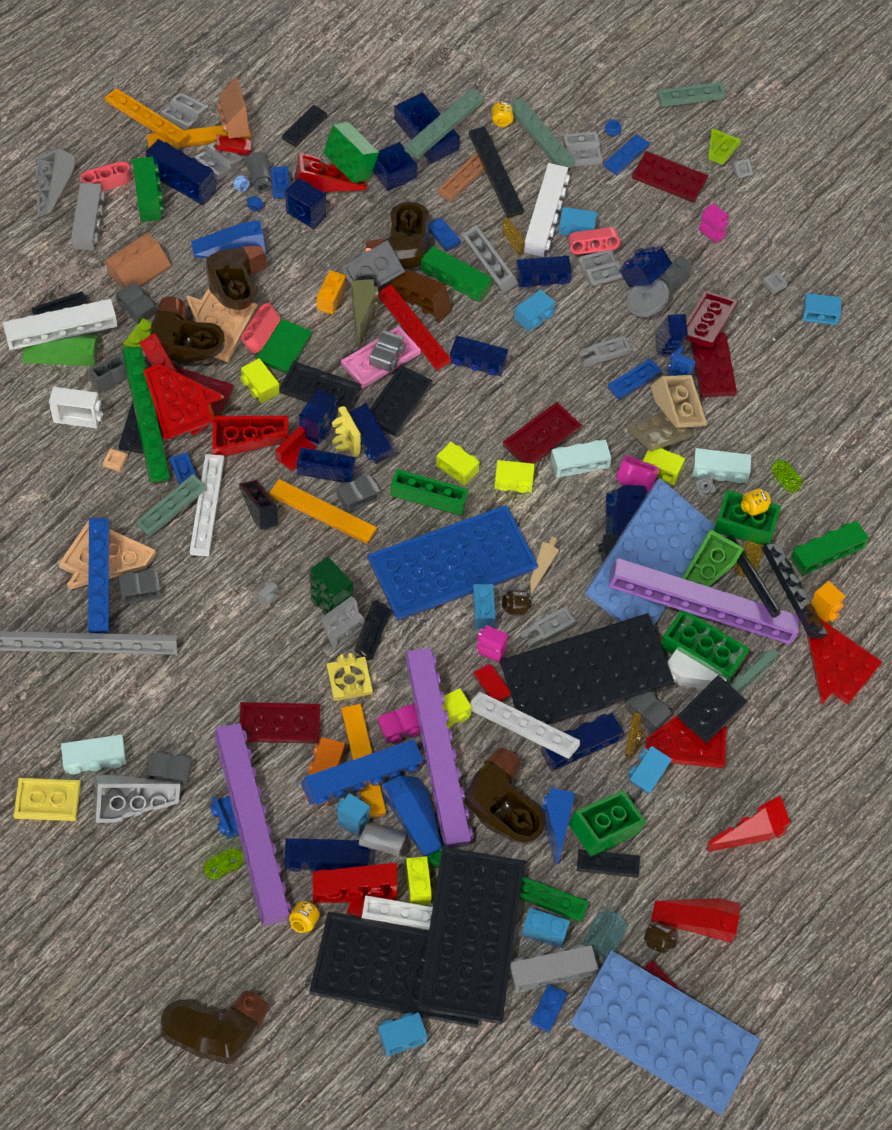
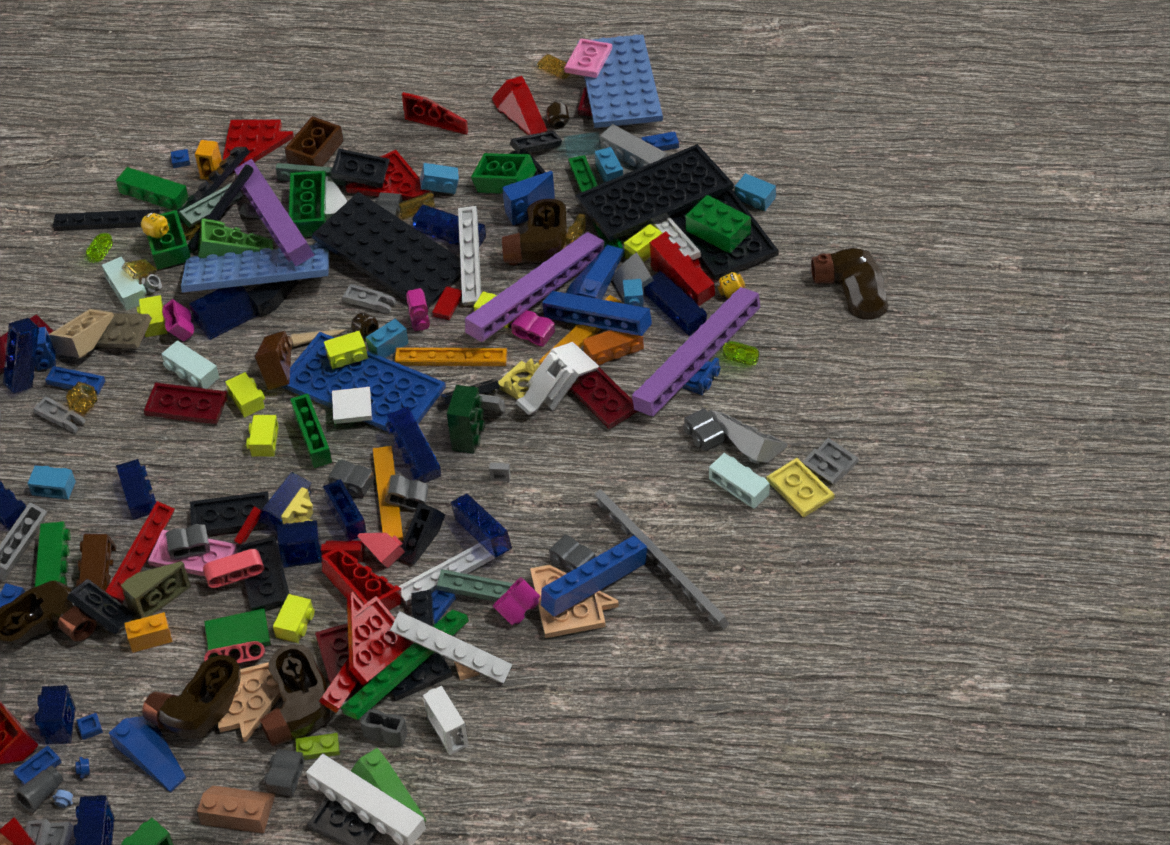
camera: 120 degrees left, 10 degrees down
none -> black plate [53,209,161,231]
none -> clear yellow brick [66,381,98,414]
none -> blue tile [76,713,103,740]
none -> clear yellow plate [122,259,157,279]
none -> blue plate [171,149,190,168]
none -> sand green plate [178,183,243,228]
none -> coral beam [203,549,264,588]
none -> red tile [234,506,263,545]
none -> reddish brown wedge [255,331,292,390]
none -> reddish brown brick [284,116,344,167]
none -> neon yellow brick [324,331,368,369]
none -> white tile [332,387,372,424]
none -> coral slope [358,533,405,568]
none -> clear blue brick [385,406,441,483]
none -> dark grey brick [385,475,429,511]
none -> white plate [390,611,512,684]
none -> light orange tile [394,348,507,366]
none -> black plate [411,590,435,628]
none -> clear blue brick [450,493,512,558]
none -> dark pink brick [493,577,540,625]
none -> black plate [510,130,562,154]
none -> white piece [515,342,599,415]
none -> clear yellow plate [538,54,571,80]
none -> bright pink tile [564,39,612,78]
none -> clear yellow plate [566,214,586,246]
none -> green brick [686,195,751,253]
none -> light grey slope [802,438,859,485]

